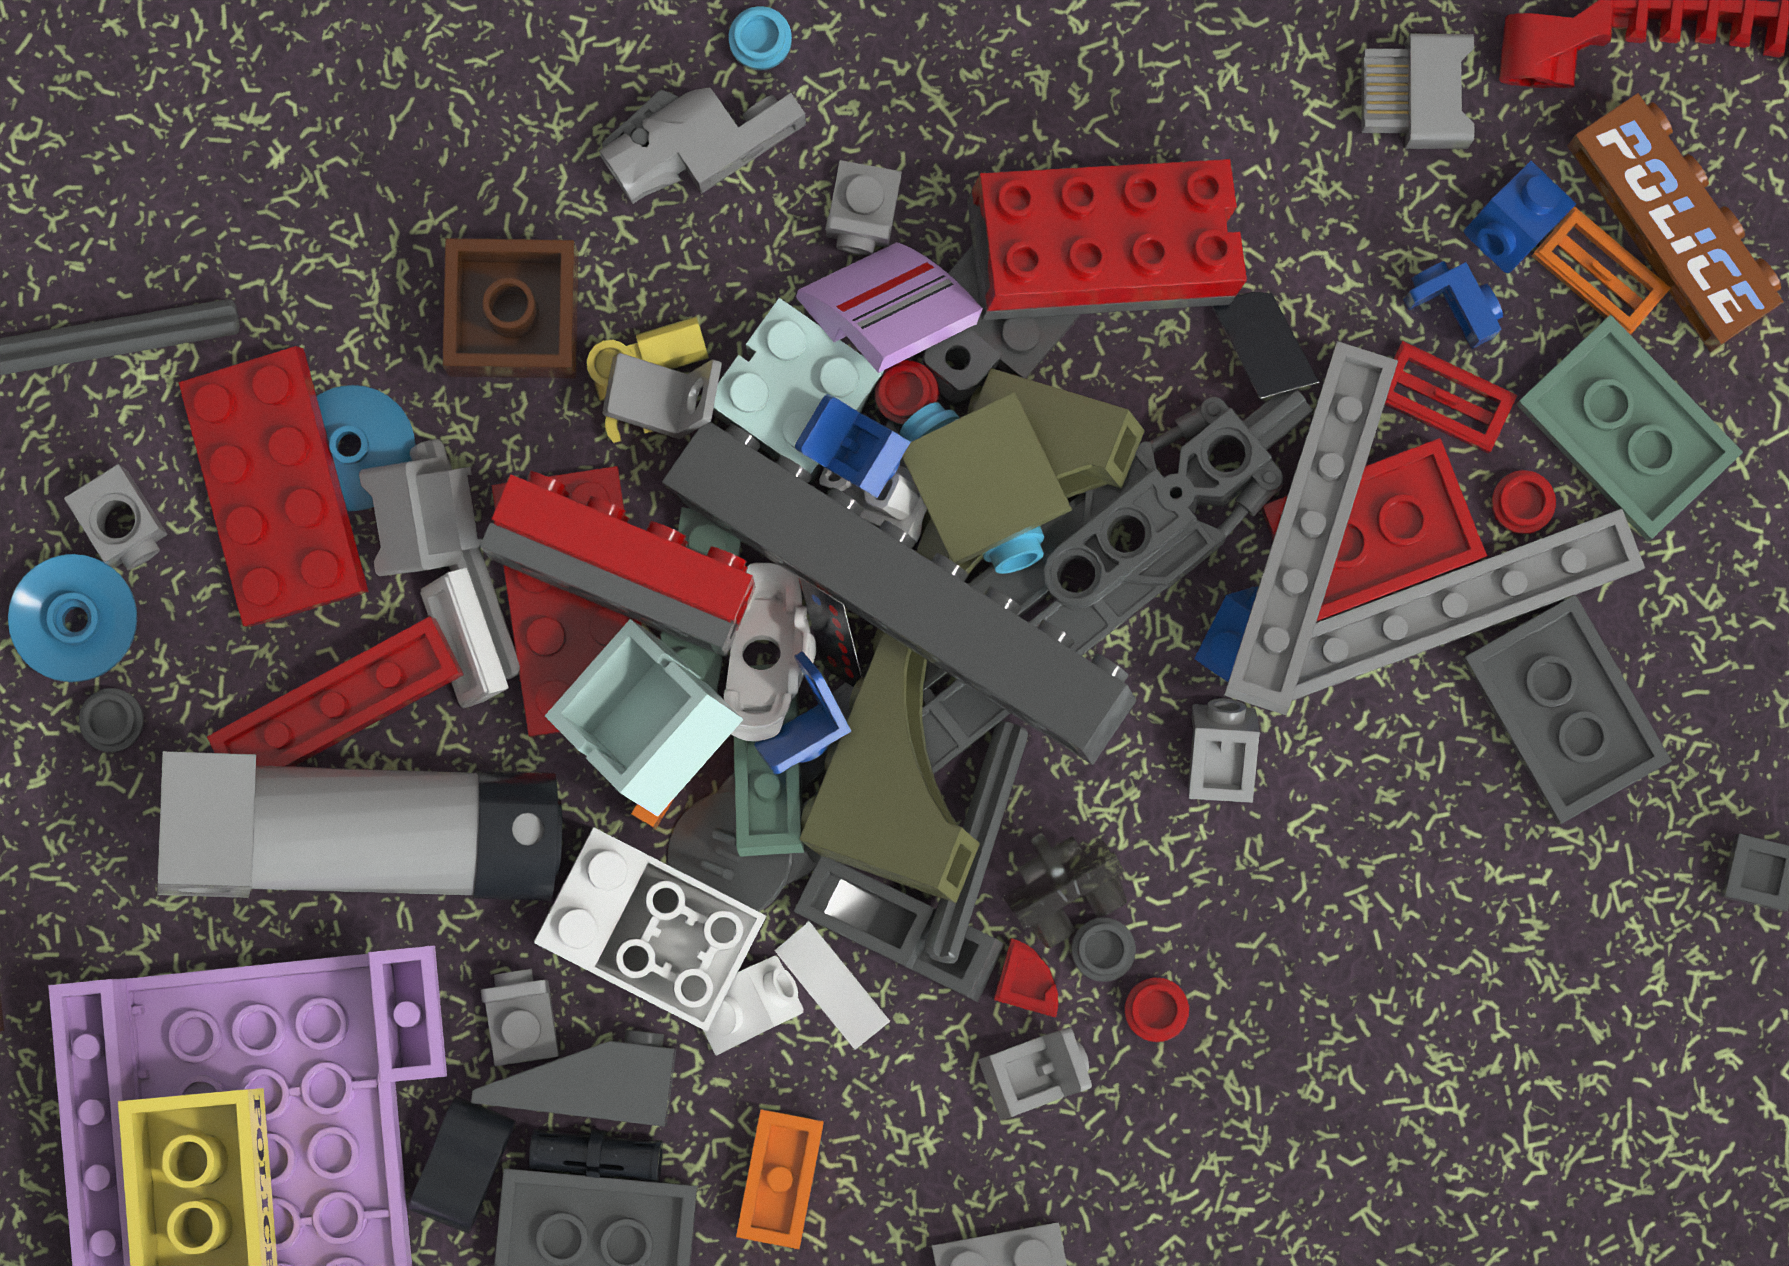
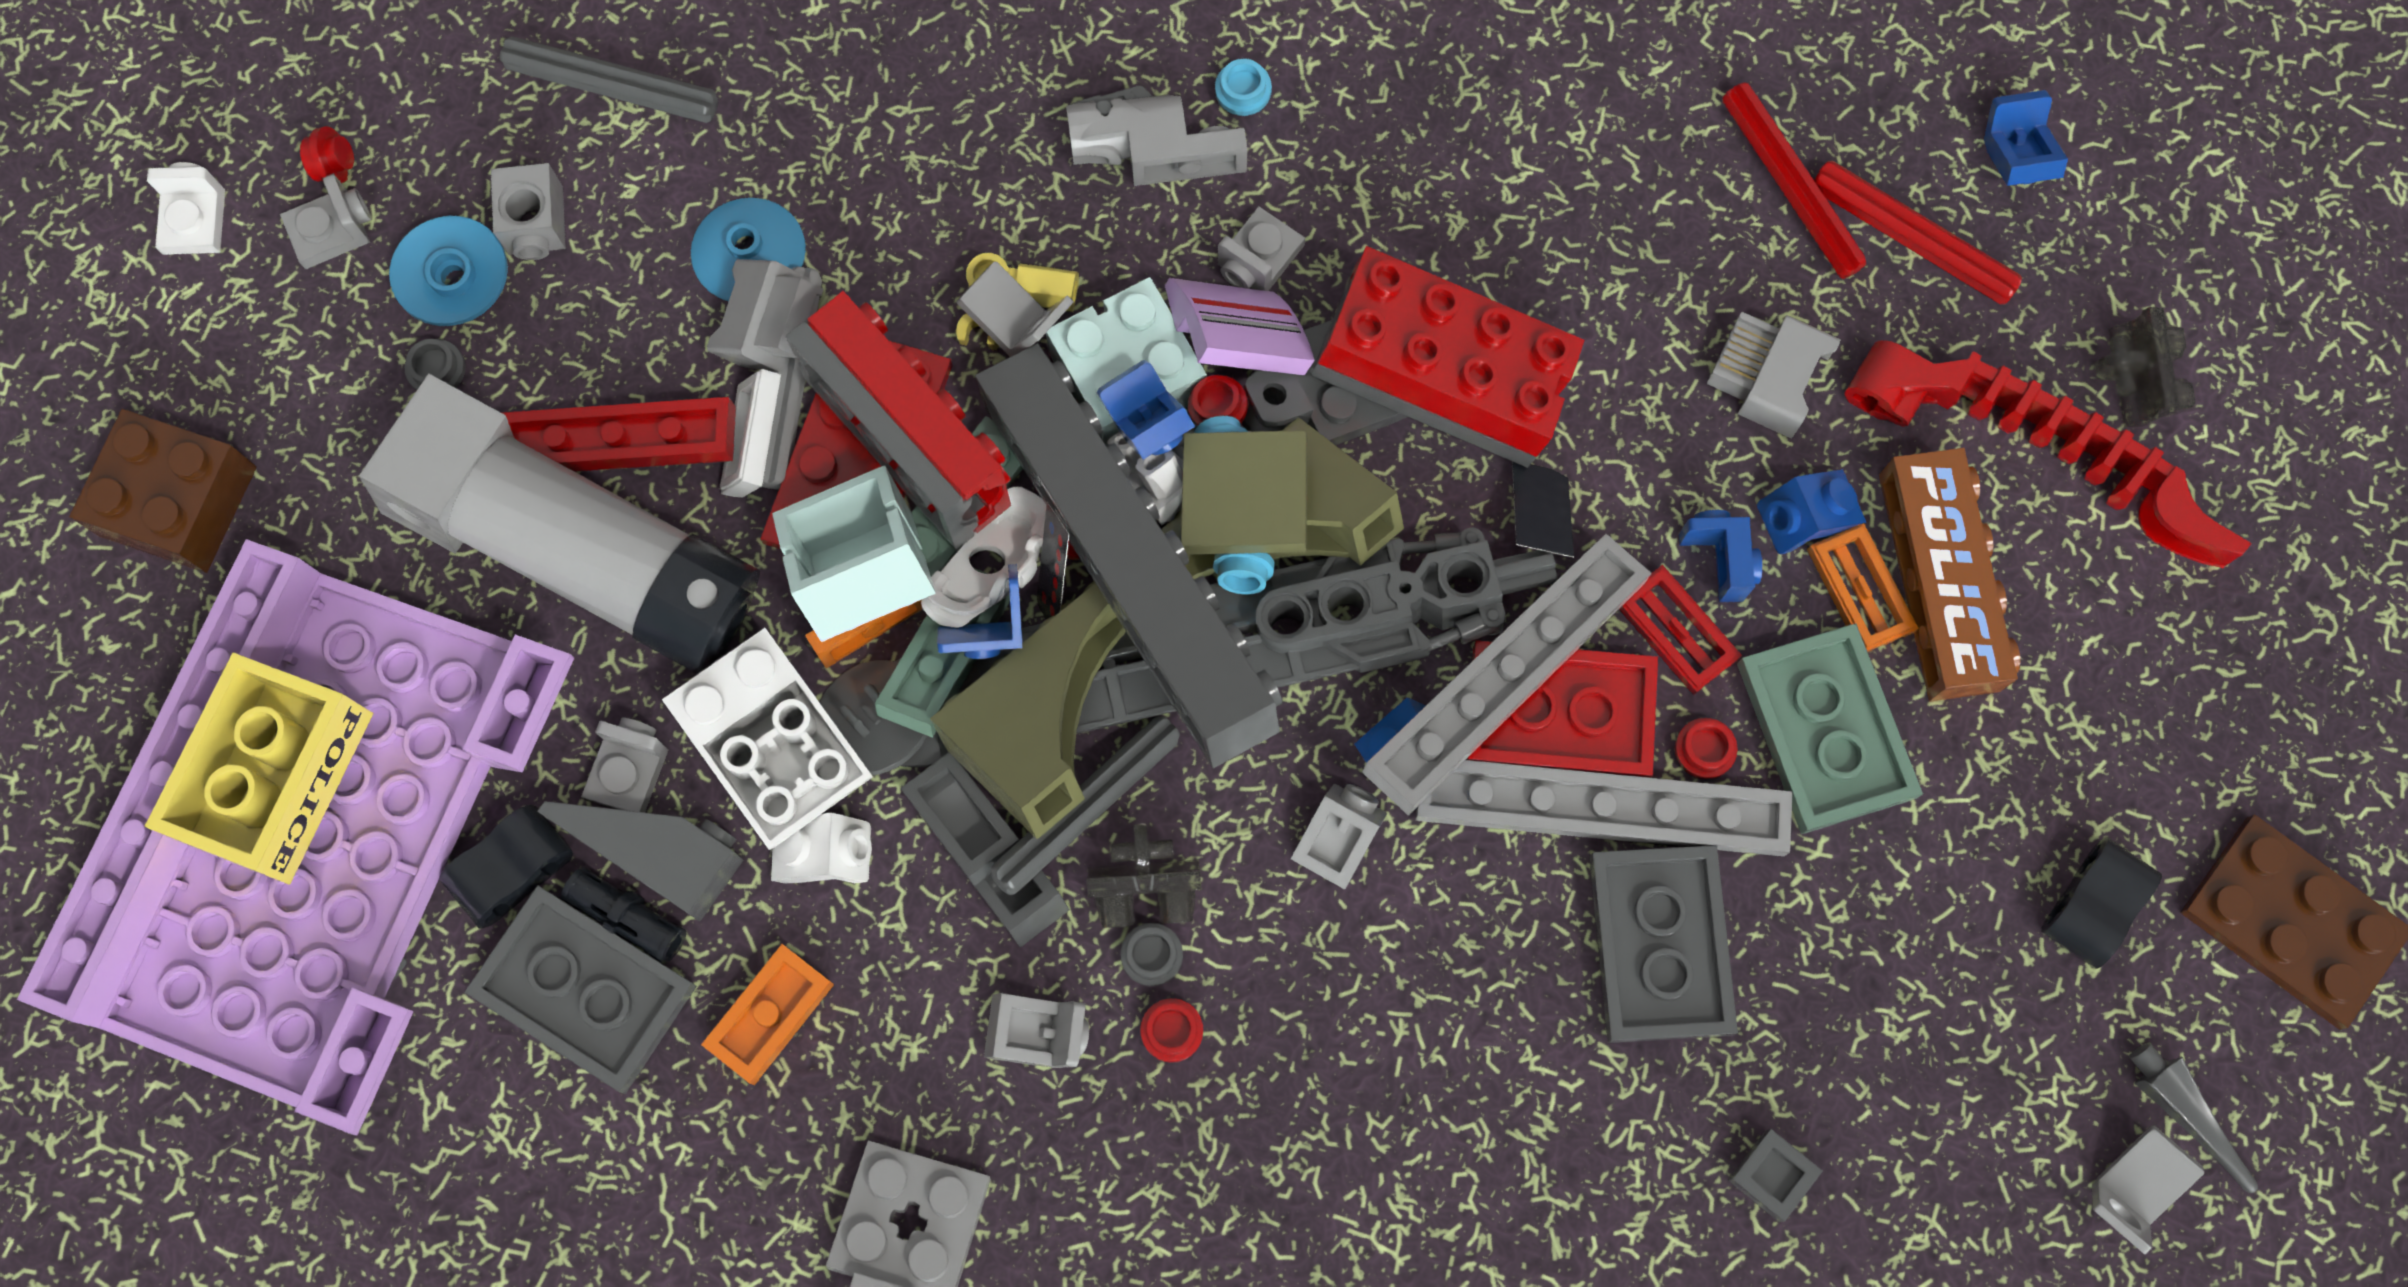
camera: 30 degrees right, 10 degrees down
red plate [178,346,369,627] -> none
reddish brown brick [443,238,579,379] -> none
white sticker [774,922,890,1050] -> none
red tile [993,938,1058,1018] -> none

